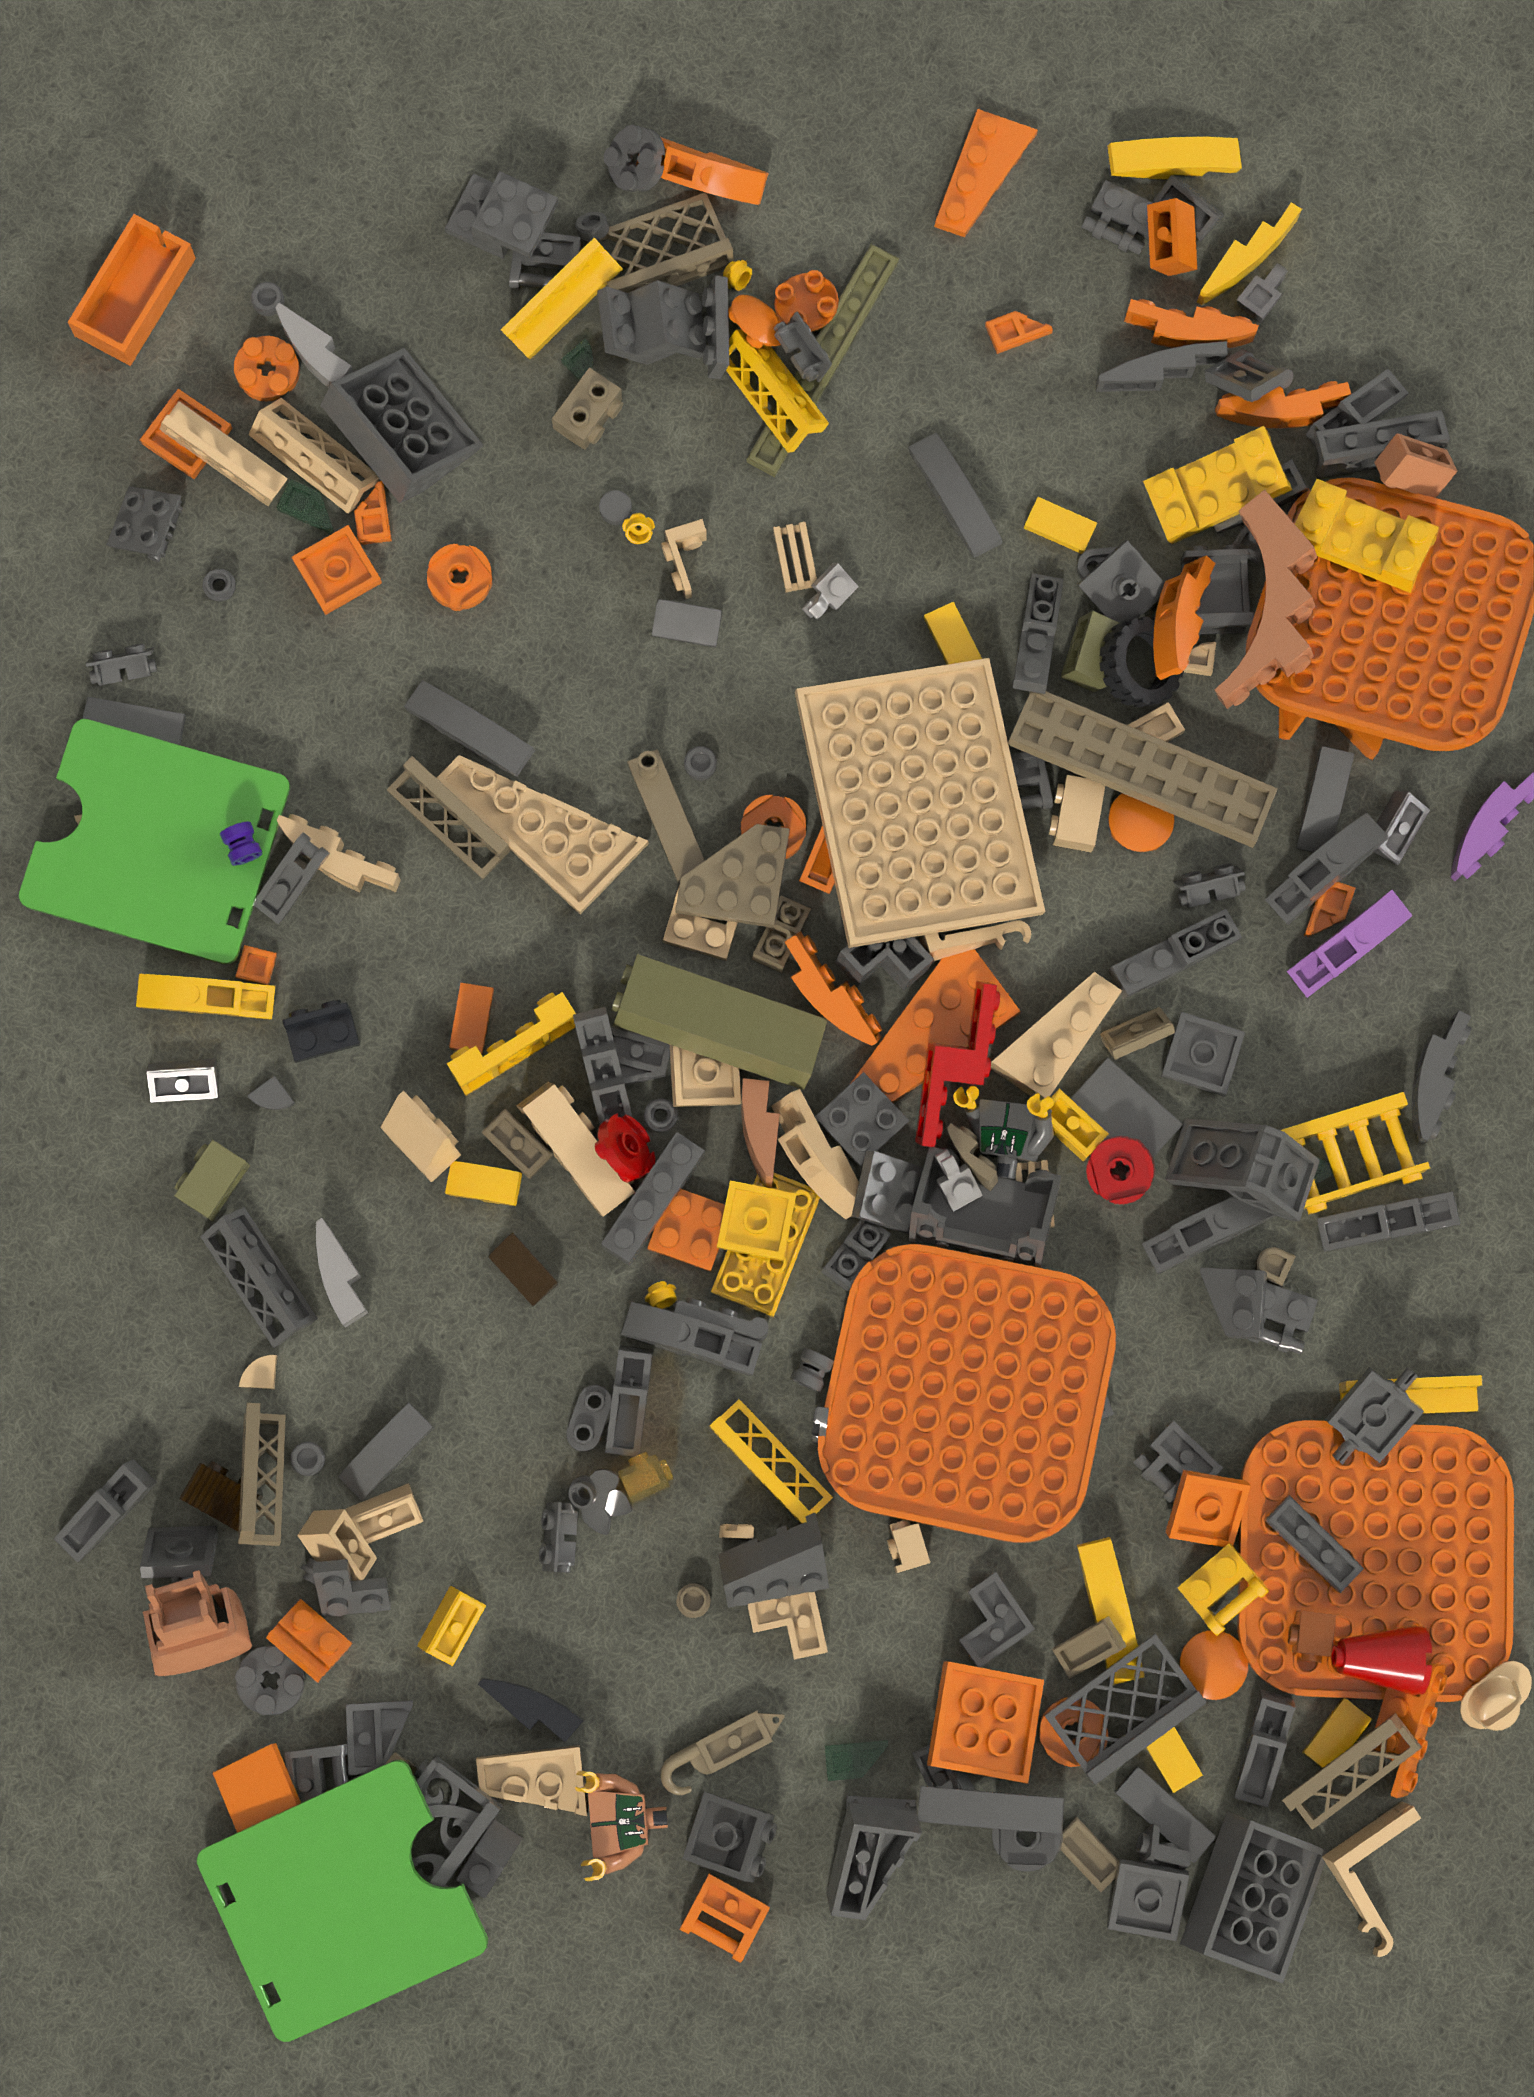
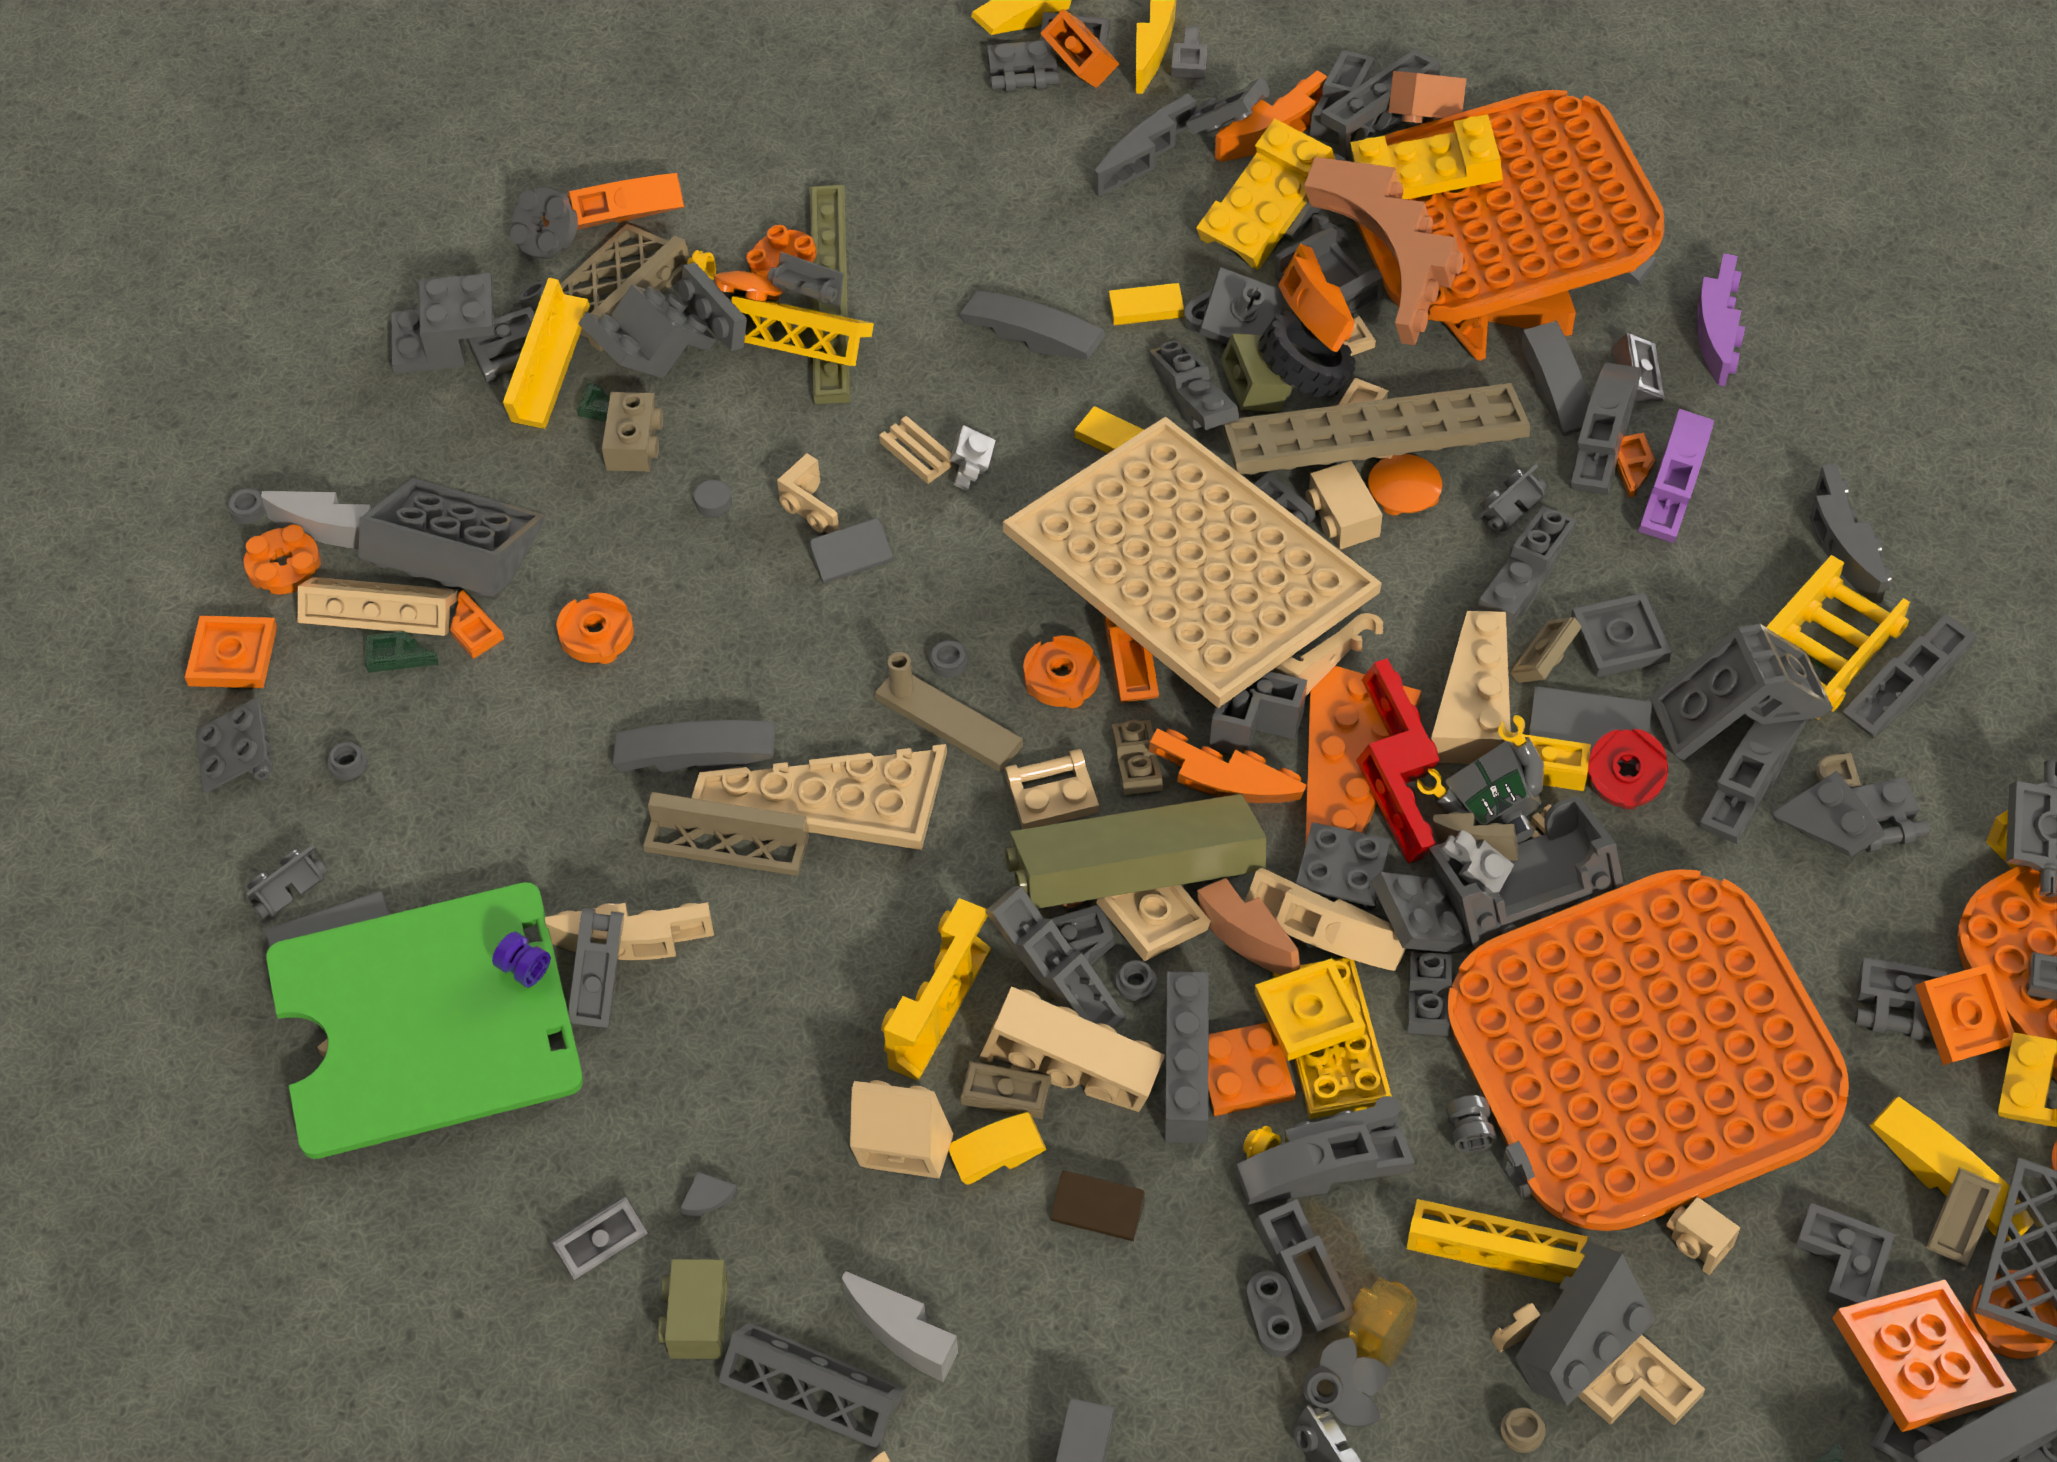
camera: 25 degrees left, 25 degrees down
orange piece [68,214,196,366] -> none
yellow slope [136,974,275,1020] -> none
tan fence [159,401,288,506] -> none
orange tile [235,945,277,985] -> none
black bracket [282,1000,360,1063] -> none
orange plate [292,525,382,615] -> none
orange tile [449,983,494,1055] -> none
red plate [594,1114,655,1183] -> none
yellow plate [622,513,655,544] -> none
dark tan plate [675,824,790,928] -> none
orange wing [934,109,1038,237] -> none
orange tile [985,311,1053,354] -> none
orange slope [1124,299,1259,348] -> none

